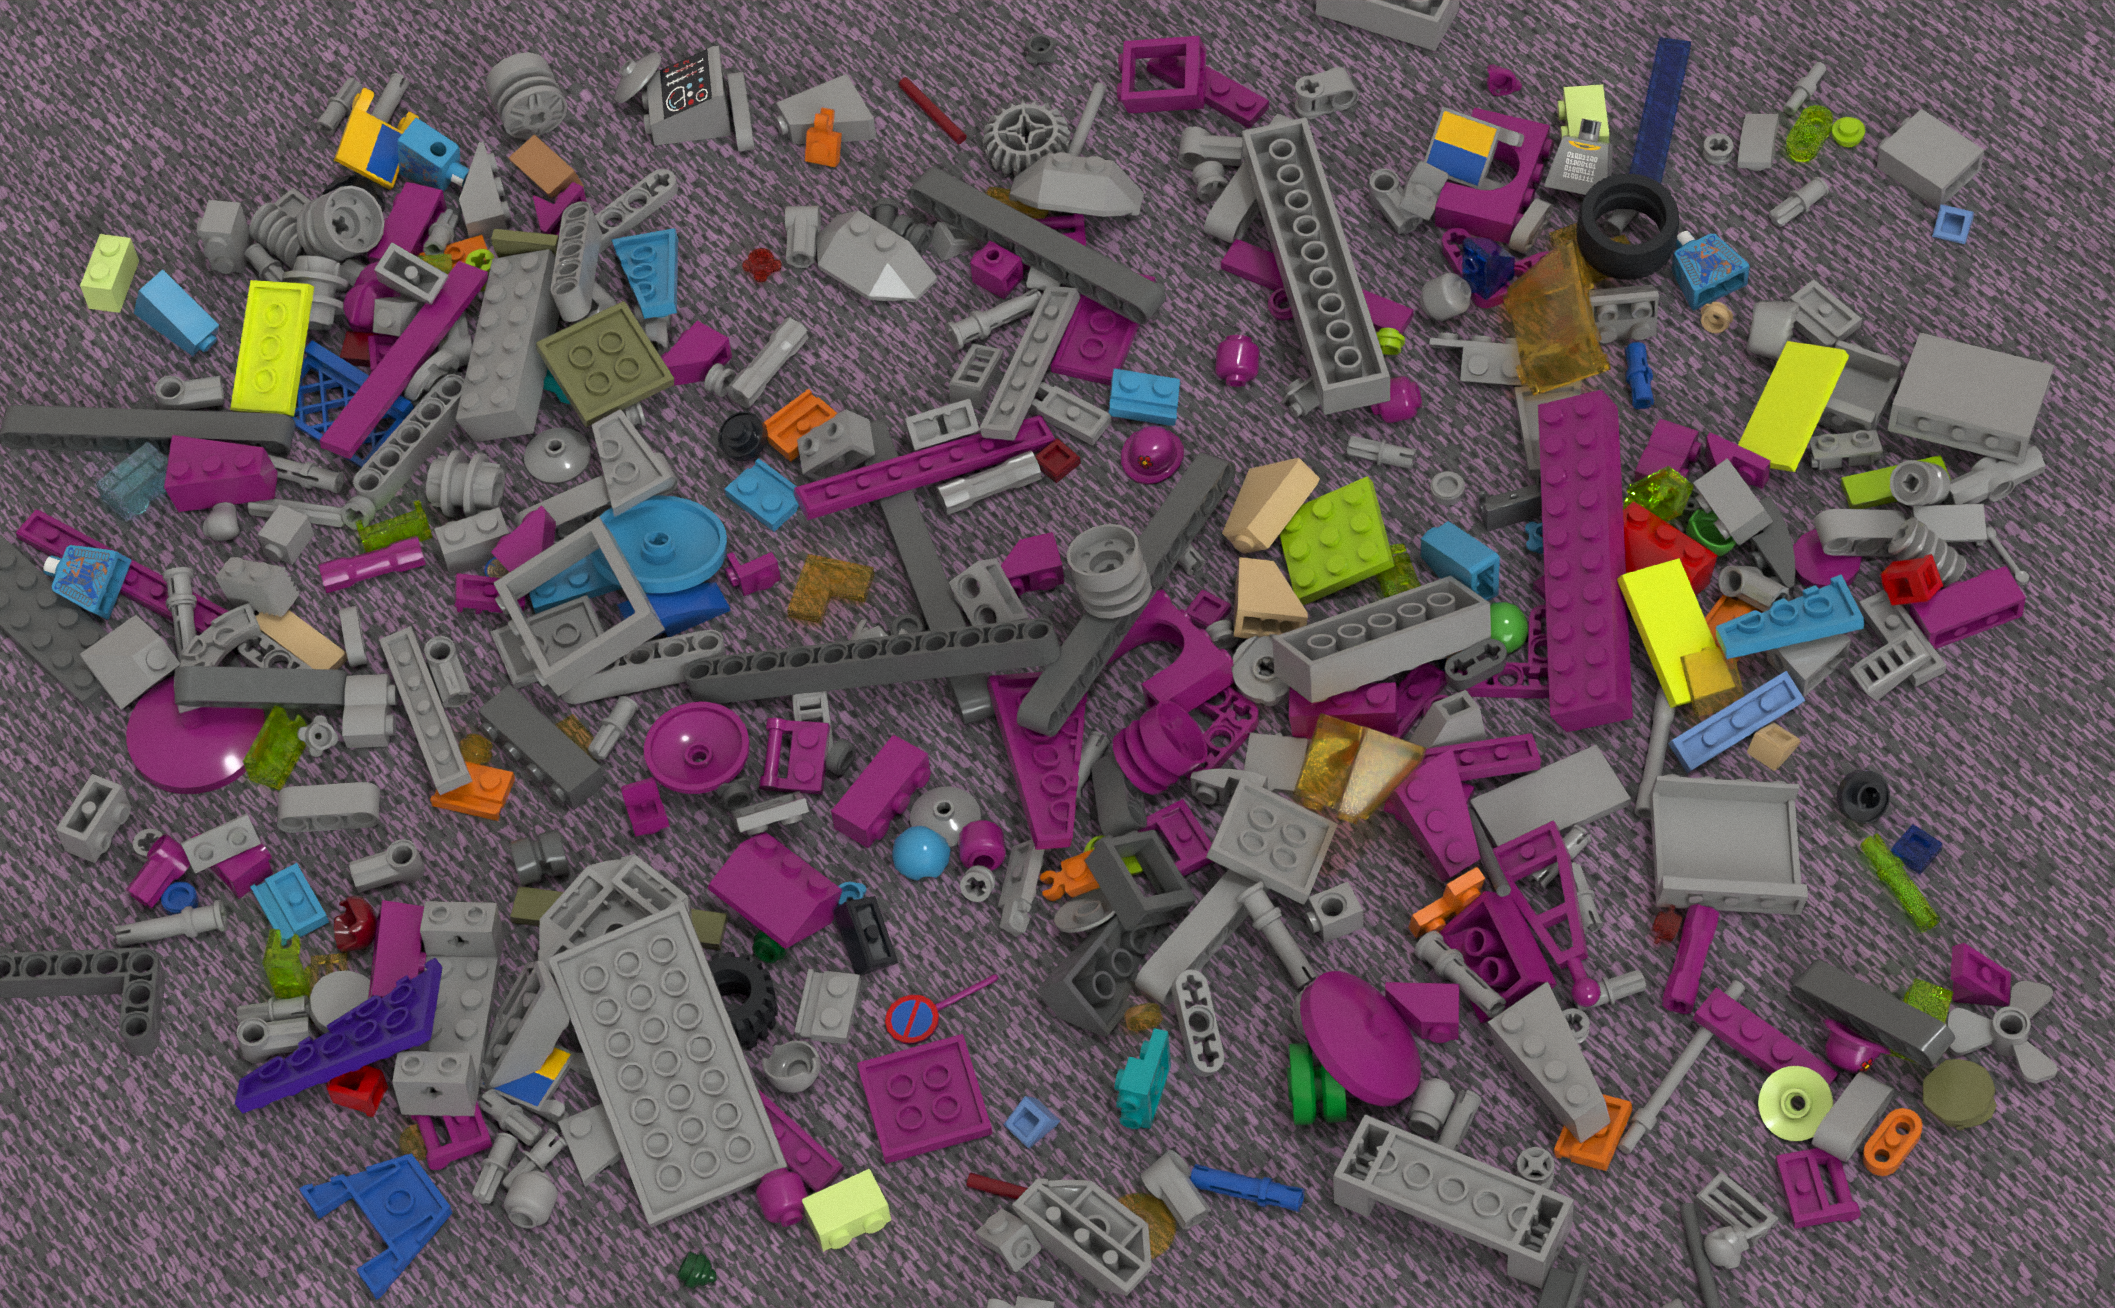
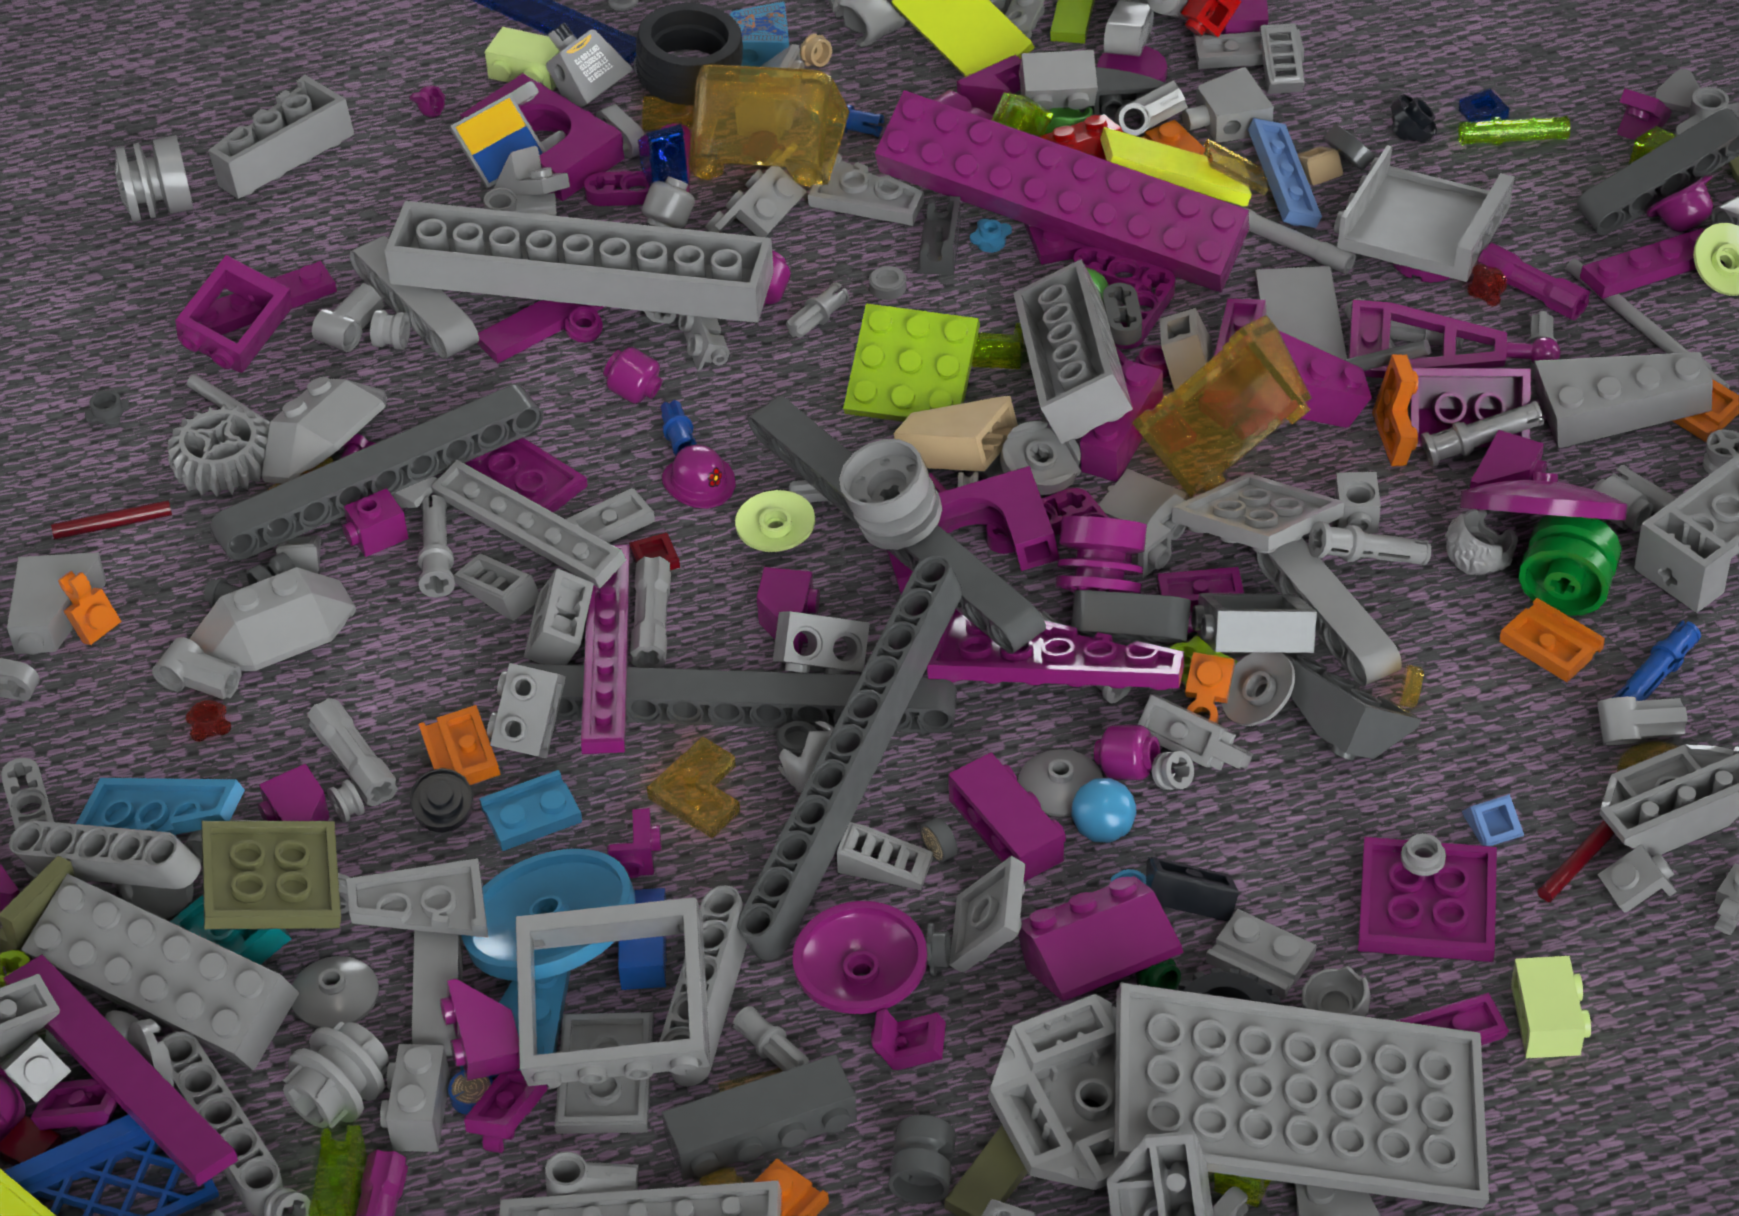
camera: 70 degrees left, 10 degrees down
dark green plate [676,1251,717,1289] -> none
magenta head [756,1168,808,1227] -> none
magenta plate [759,718,831,795] -> none
piece [885,974,998,1045] -> none
dark azure plate [1108,369,1180,426] -> none
teal plate [1114,1028,1171,1129] -> none
light grey beam [1171,969,1224,1077] -> none
tan slope [1222,458,1320,554] -> none
light grey piece [1295,67,1359,119] -> none
dark azure slope [1421,521,1500,601] -> none
dark azure wing [1716,575,1864,659] -> none
none -> blue axle [660,400,697,456]
none -> yellowish green dish [735,490,815,552]
none -> dark grey beam [1322,124,1375,171]
none -> light grey plate [1401,834,1446,876]
none -> orange plate [1499,598,1605,682]

